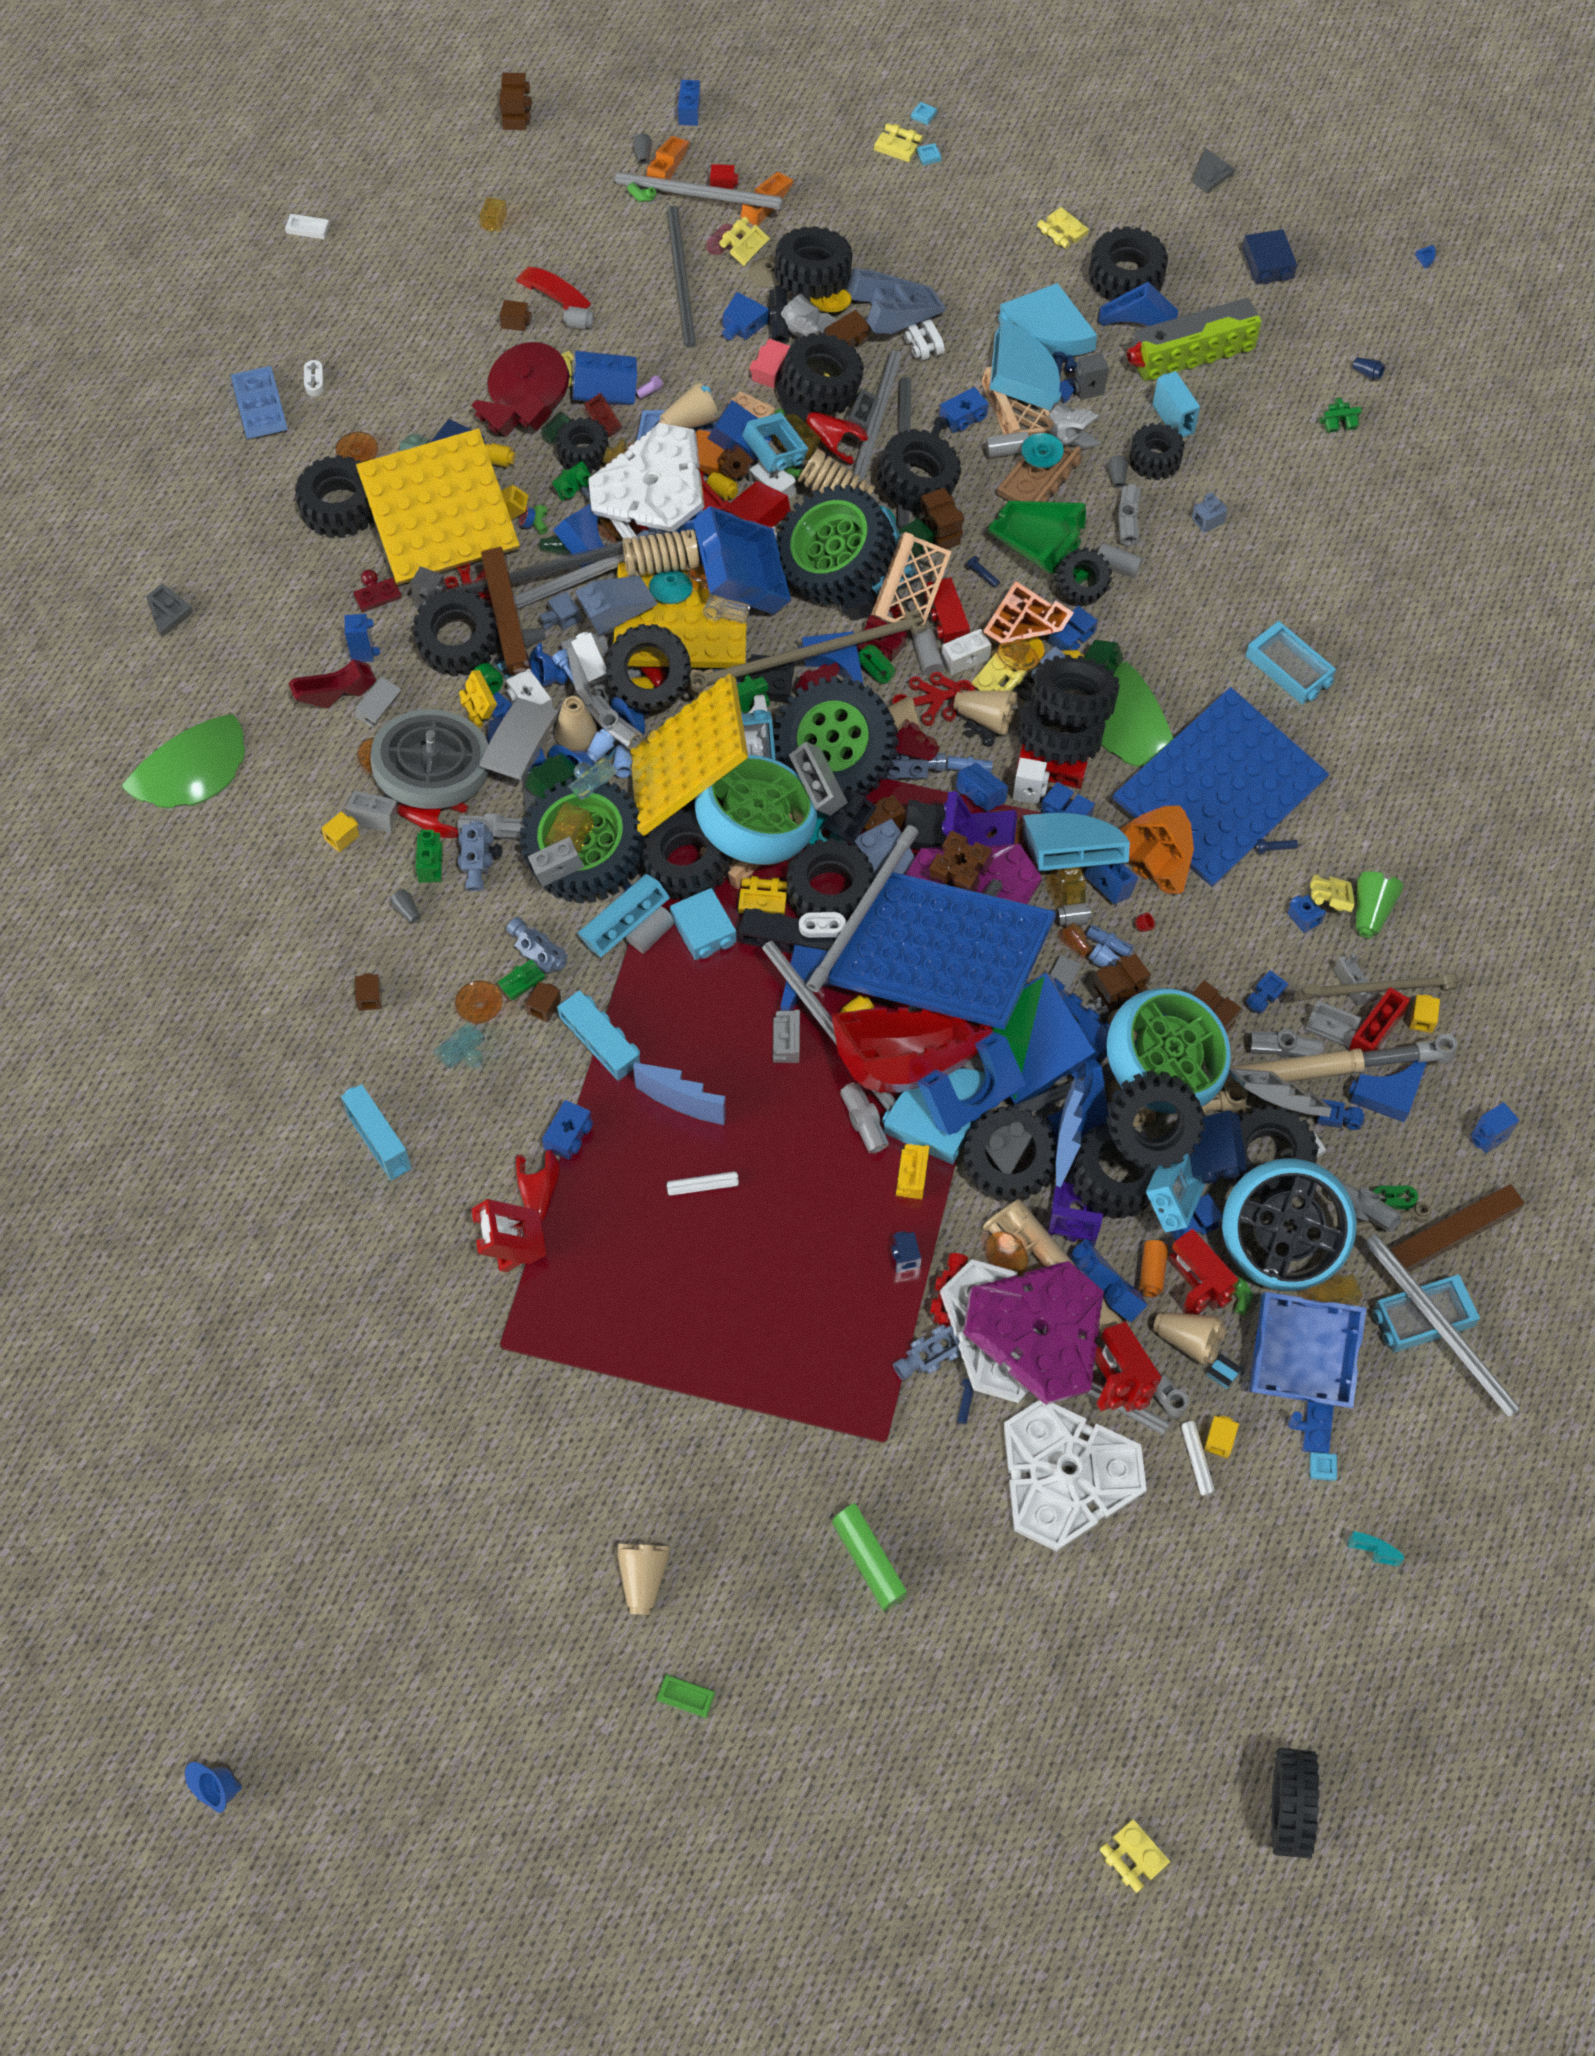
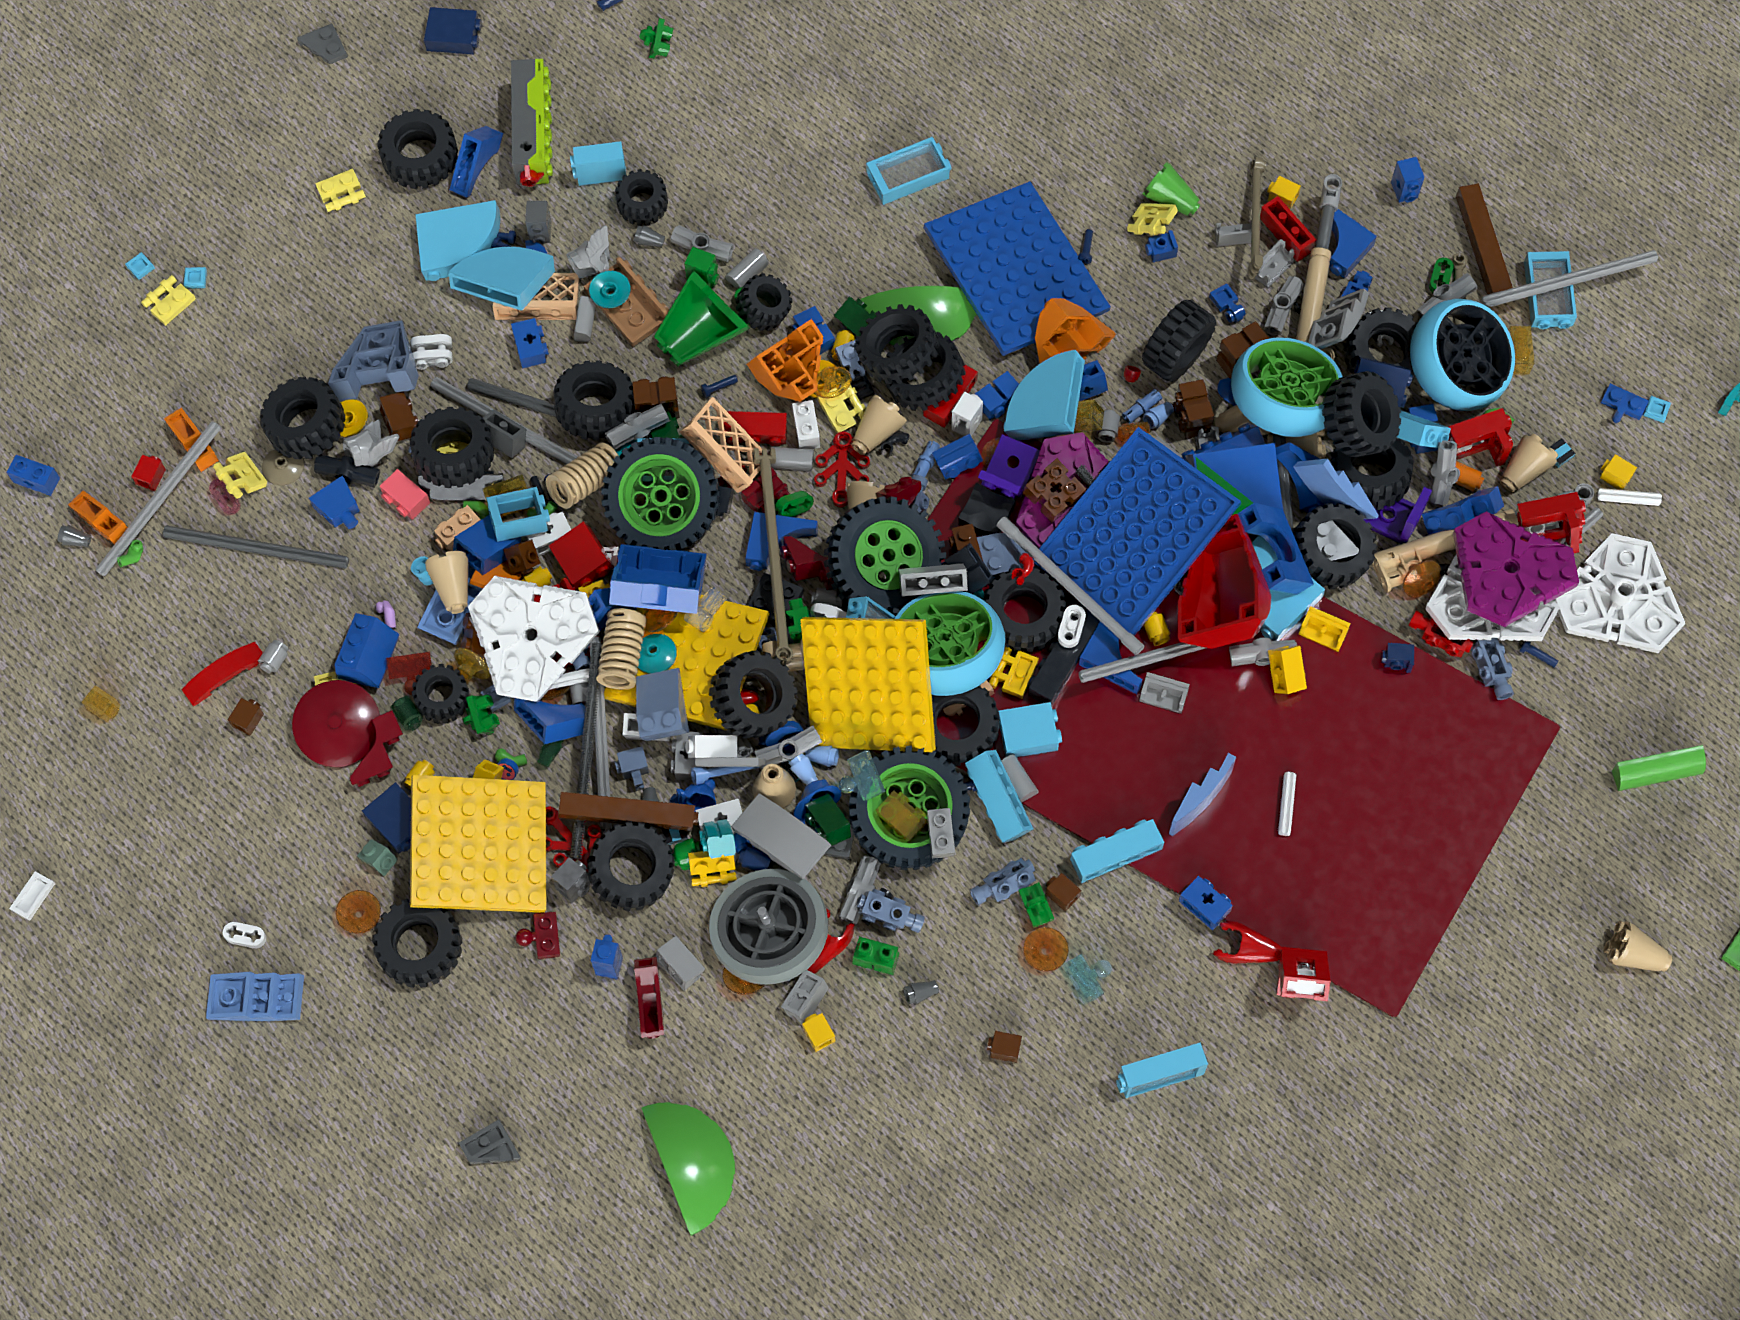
camera: 70 degrees left, 5 degrees up
red animal [806,412,869,464] -> none
black piece [931,417,948,435] -> none
sand blue brick [1192,492,1228,533] -> none
tile [1249,1292,1366,1408] -> none
none -> light grey piece [605,404,670,450]
none -> green brick [684,247,719,288]
none -> brick [699,819,736,859]
none -> red arm [1012,553,1034,585]
none -> black tyre [1142,300,1217,382]
none -> yellow hinge [1268,646,1307,694]
none -> light grey piece [1430,440,1460,505]

